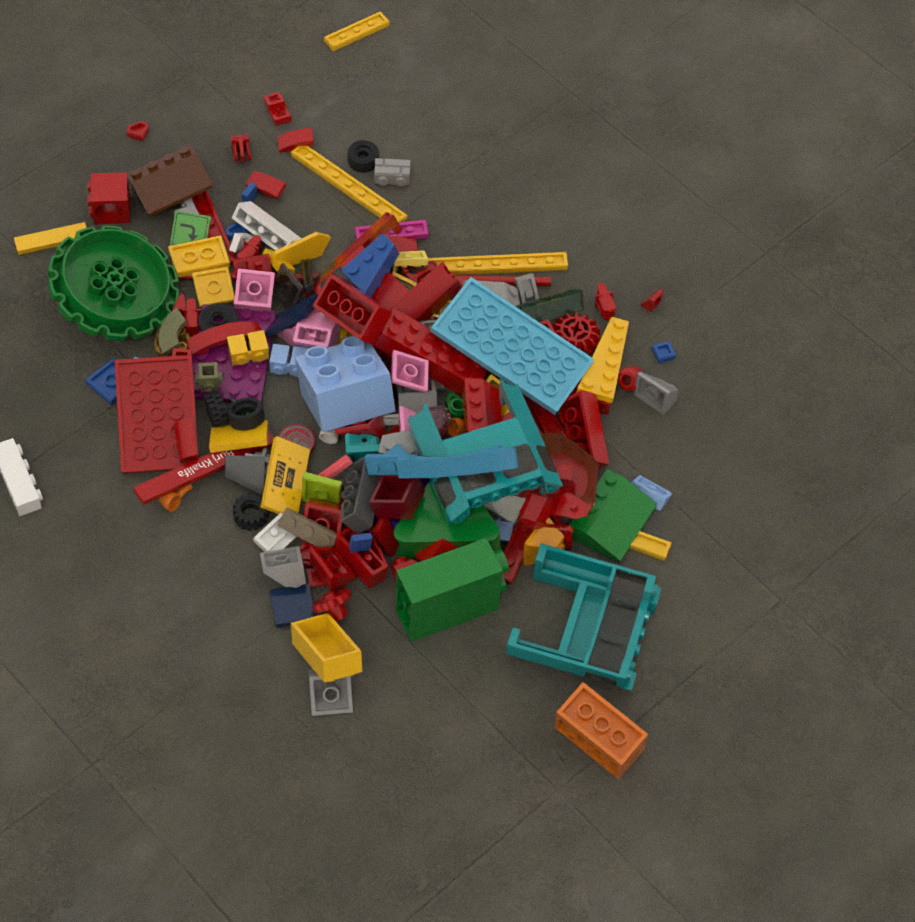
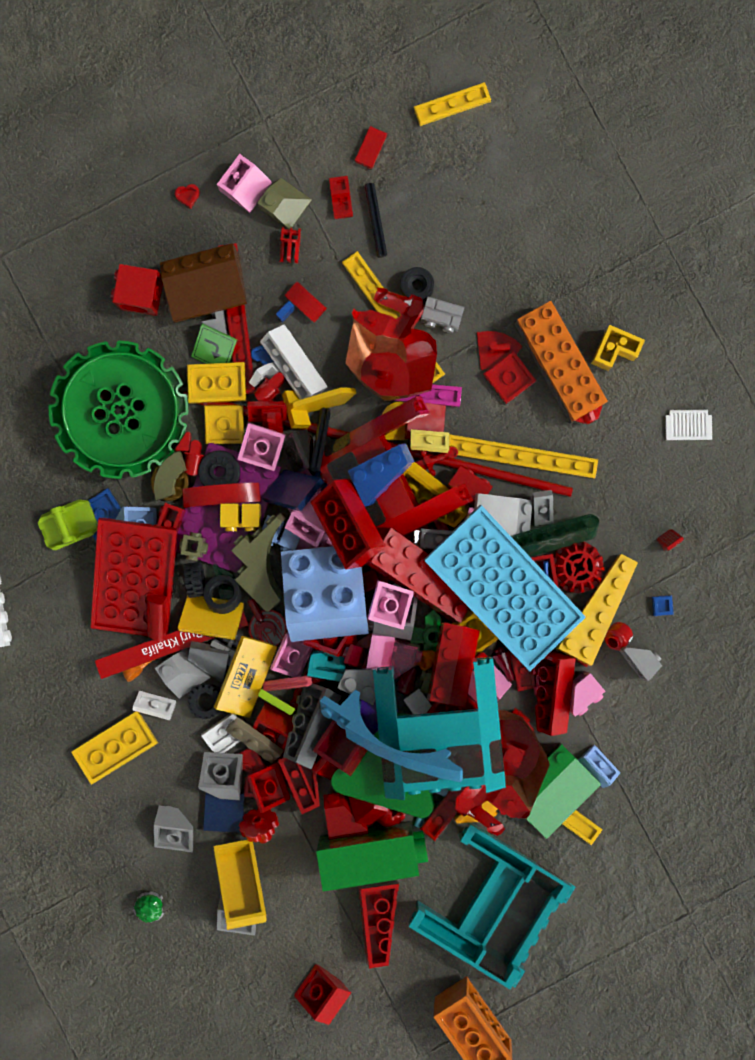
camera: 20 degrees right, 30 degrees up
yellow tile [14,222,87,255] -> none
red slope [278,127,314,152] -> none
blue tile [349,533,372,553] -> none
red arm [594,283,617,321] -> none
none -> lime shield [38,499,98,550]
none -> yellow plate [71,711,158,785]
none -> white plate [133,691,176,720]
none -> green piece [133,891,164,923]
none -> light grey slope [154,806,193,853]
none -> light grey slope [155,647,211,699]
none -> bright pink slope [217,154,272,213]
none -> olive arch [231,513,286,613]
none -> dark red piece [247,599,277,640]
none -> olive slope [257,178,312,229]
none -> bright pink slope [270,632,313,677]
none -> red slope [294,964,351,1025]
none -> dark red slope [342,644,369,667]
none -> red piece [346,288,437,401]
none -> red tile [355,126,387,169]
none -> red wedge [358,880,399,969]
none -> black axle [365,183,387,258]
none -> red shield [477,331,523,370]
none -> red tile [483,351,536,404]
none -> orange piece [515,301,608,425]
none -> bright pink slope [569,671,606,717]
none -> yellow brick [591,325,645,371]
none -> white window [665,410,712,440]

